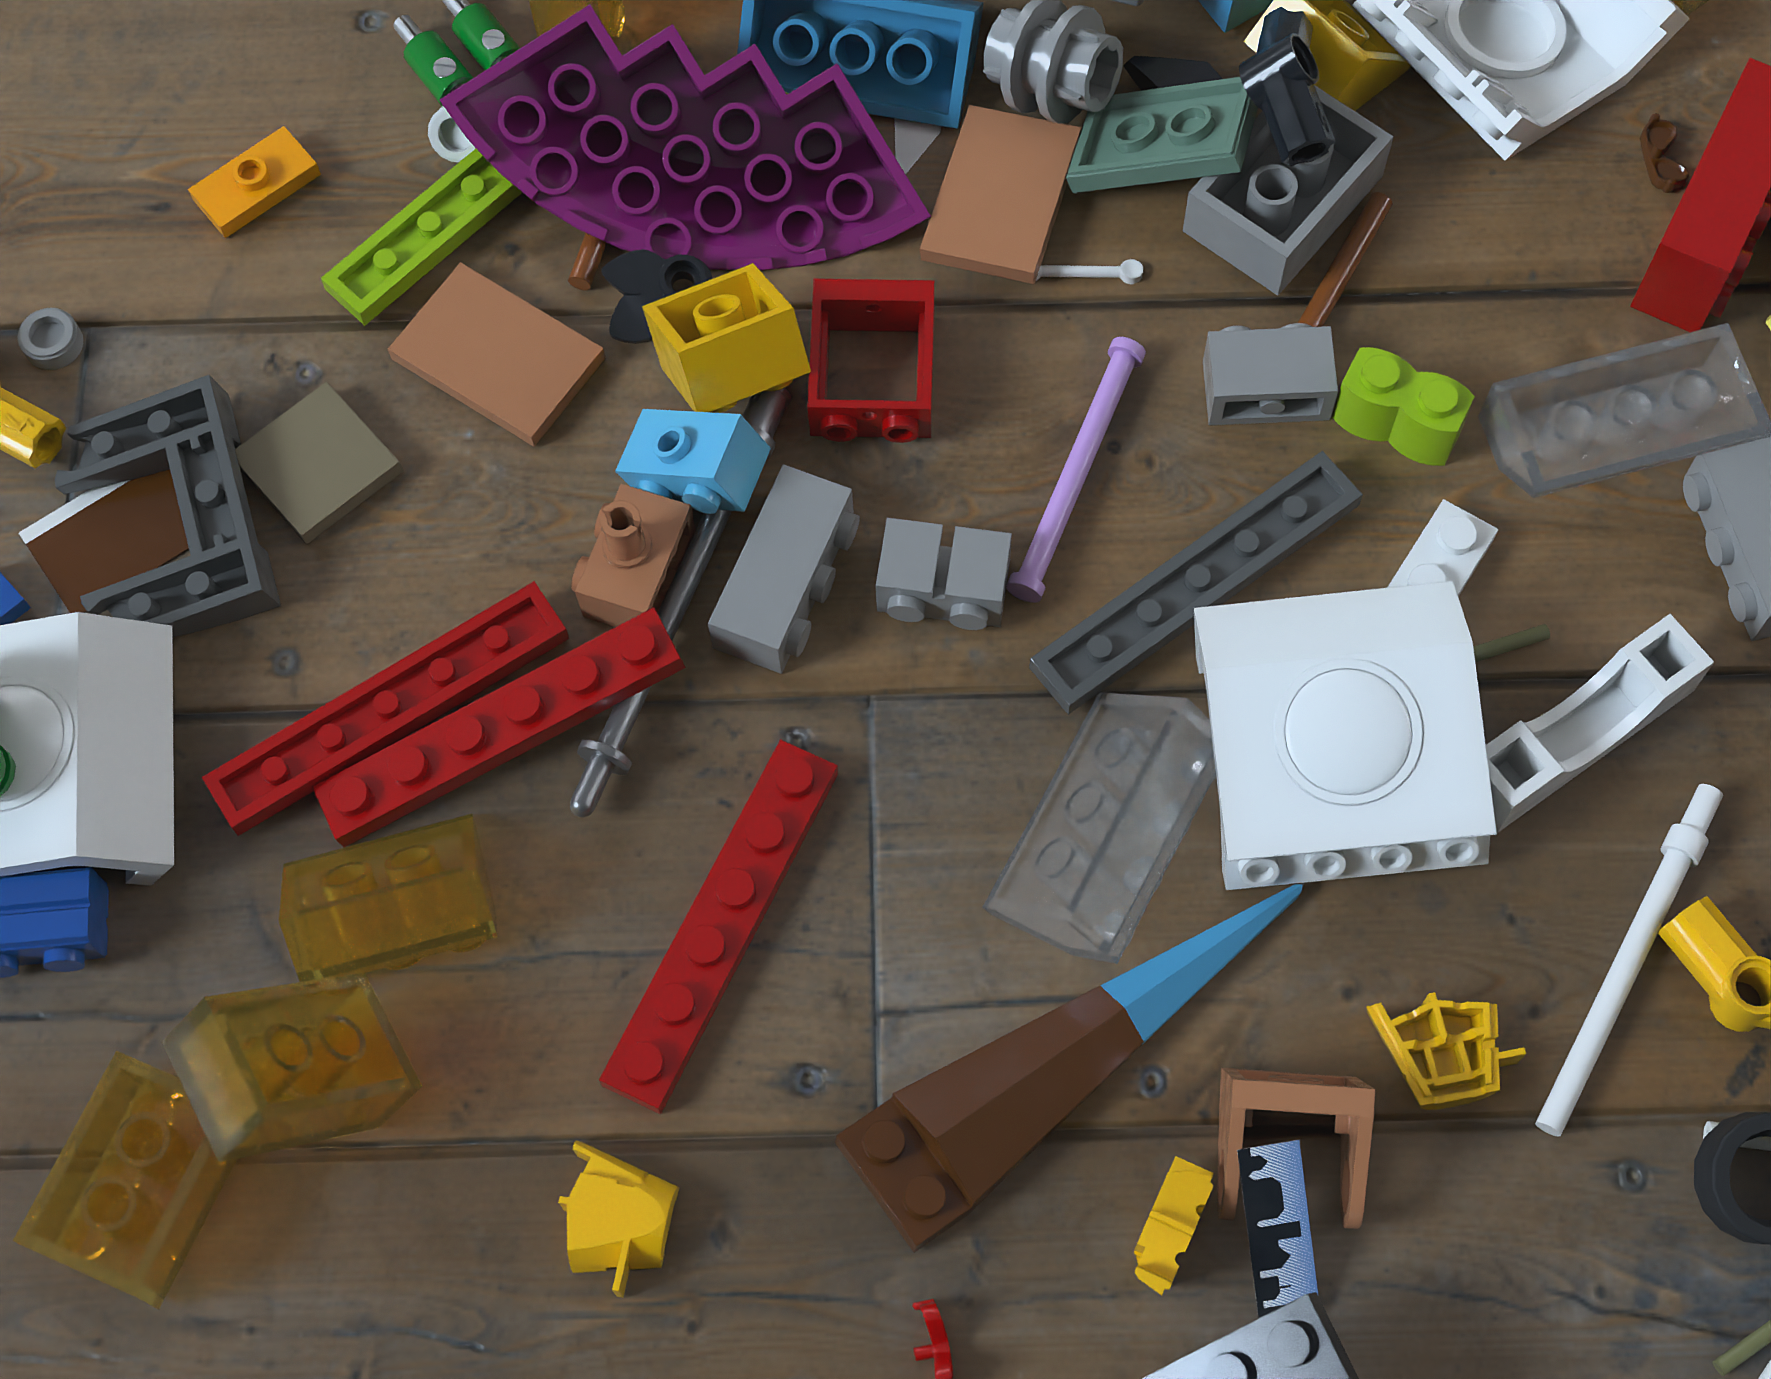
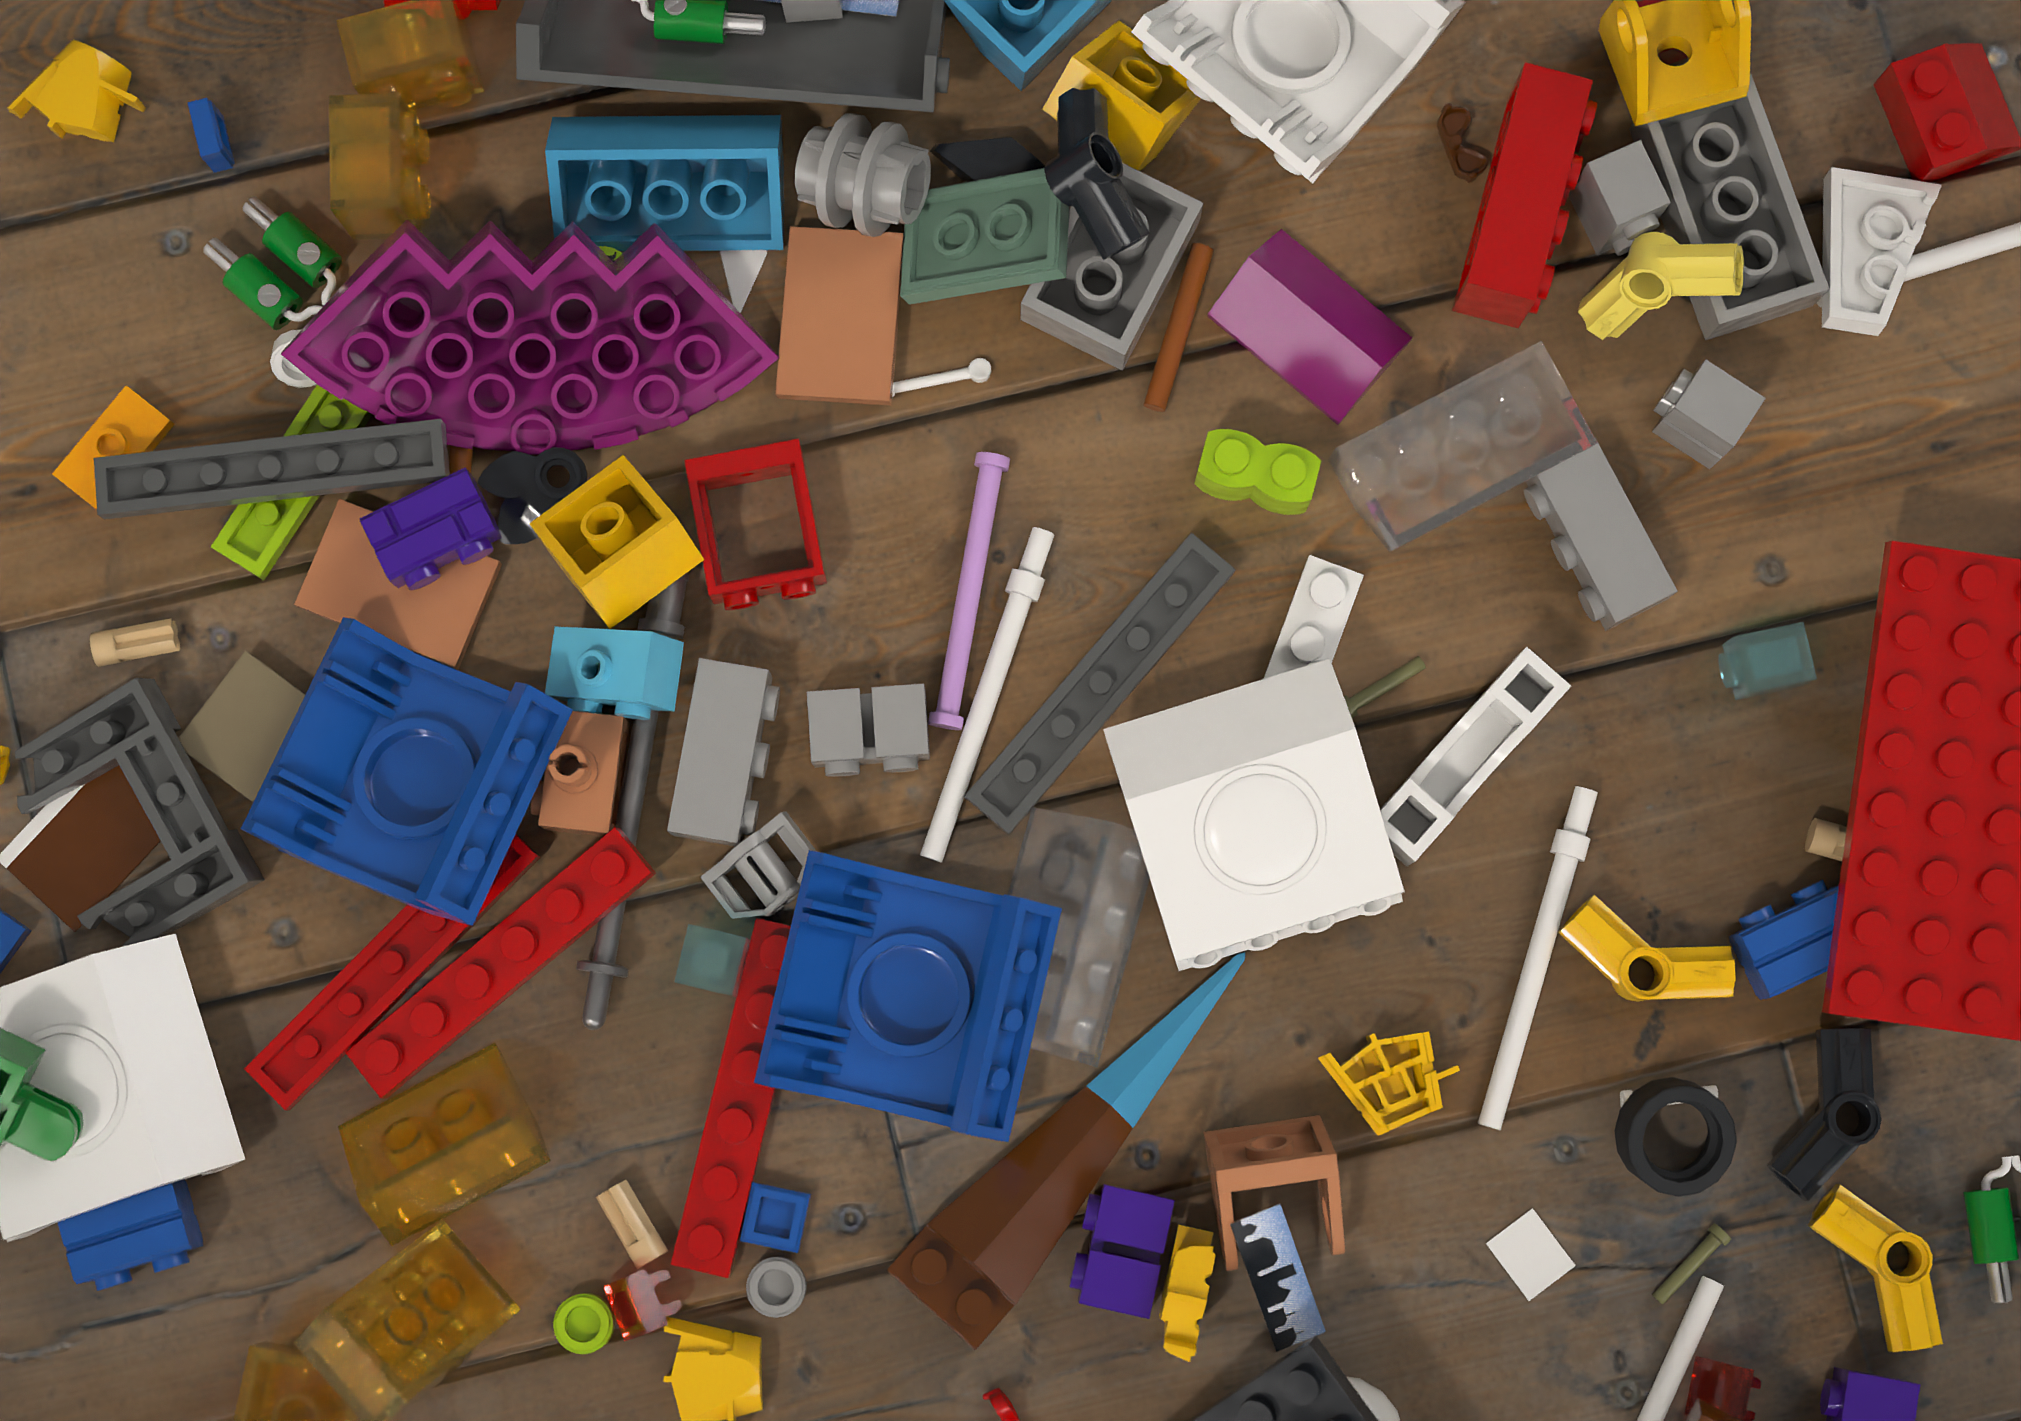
camera: 15 degrees left, 15 degrees up
light grey brick [1203,323,1338,425] -> none
none -> tan piece [90,618,180,667]
none -> dark grey plate [94,419,450,520]
none -> blue panel [241,617,573,926]
none -> dark purple brick [359,467,503,590]
none -> lime tile [553,1293,615,1354]
none -> tan piece [596,1180,668,1269]
none -> clear red tile [603,1268,682,1342]
none -> clear light blue brick [674,924,750,998]
none -> light grey piece [701,811,817,919]
none -> blue tile [740,1182,811,1253]
none -> light grey tile [746,1257,807,1317]
none -> blue panel [754,850,1062,1142]
none -> white bar [920,527,1054,863]
none -> dark purple piece [1069,1184,1175,1319]
none -> magenta slope [1207,229,1413,425]
none -> white sticker [1486,1208,1576,1301]

